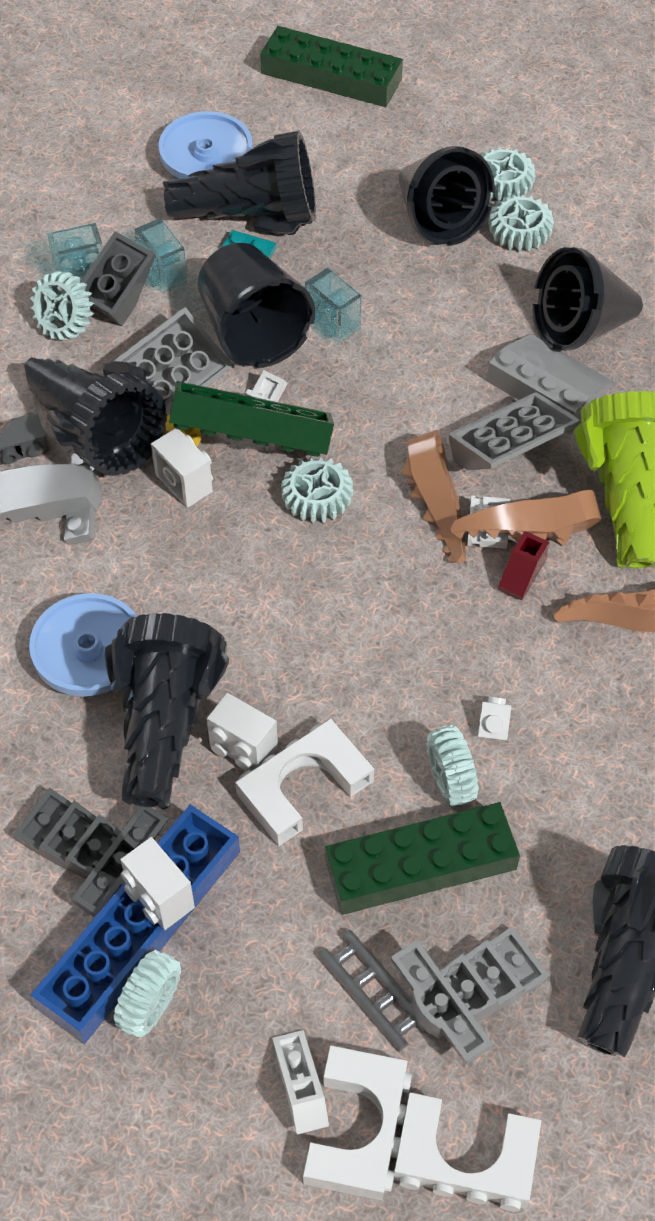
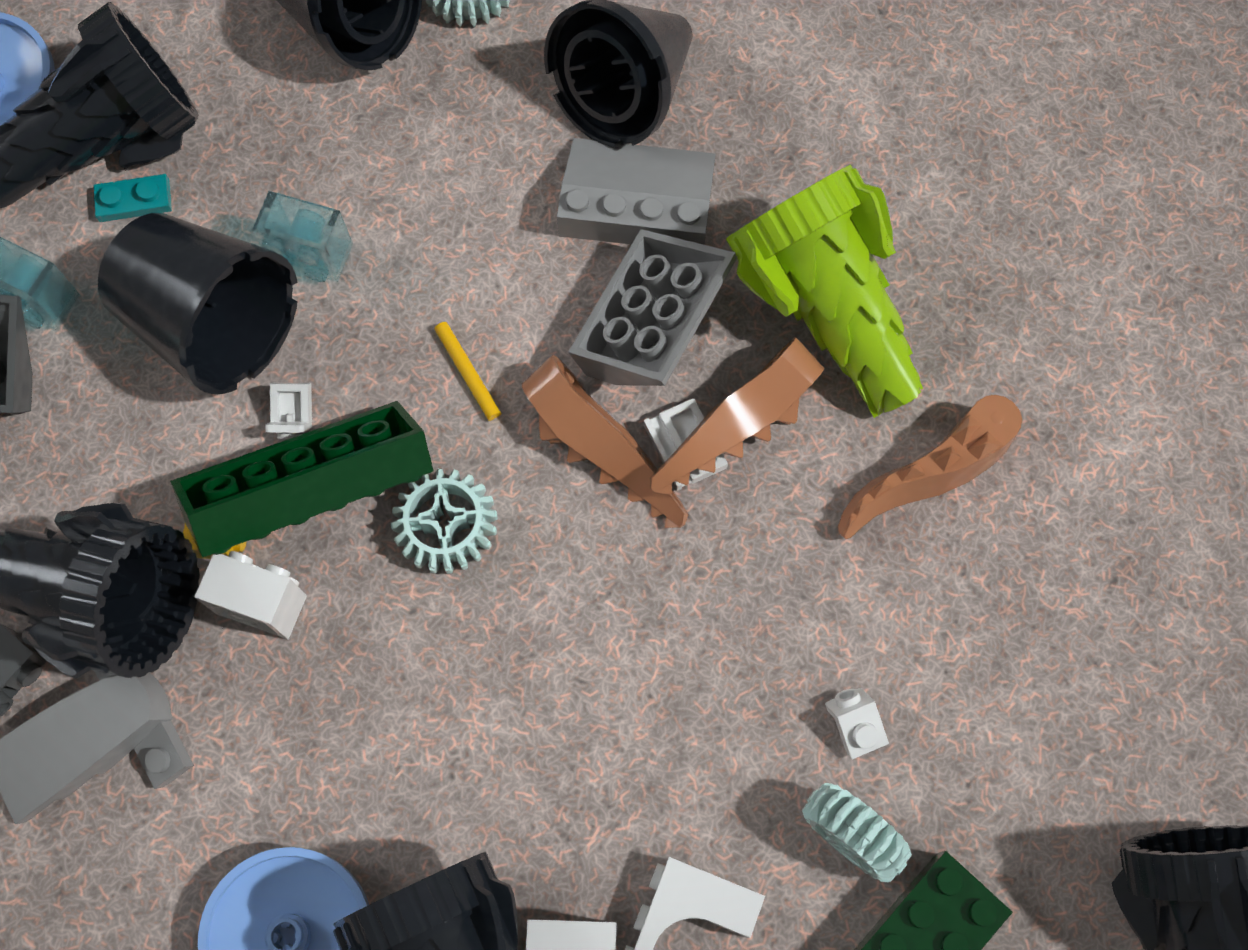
camera: 30 degrees left, 15 degrees up
light grey slope [114,307,234,416] -> none
dark red slope [498,531,550,600] -> none
none -> yellow bar [434,322,502,421]

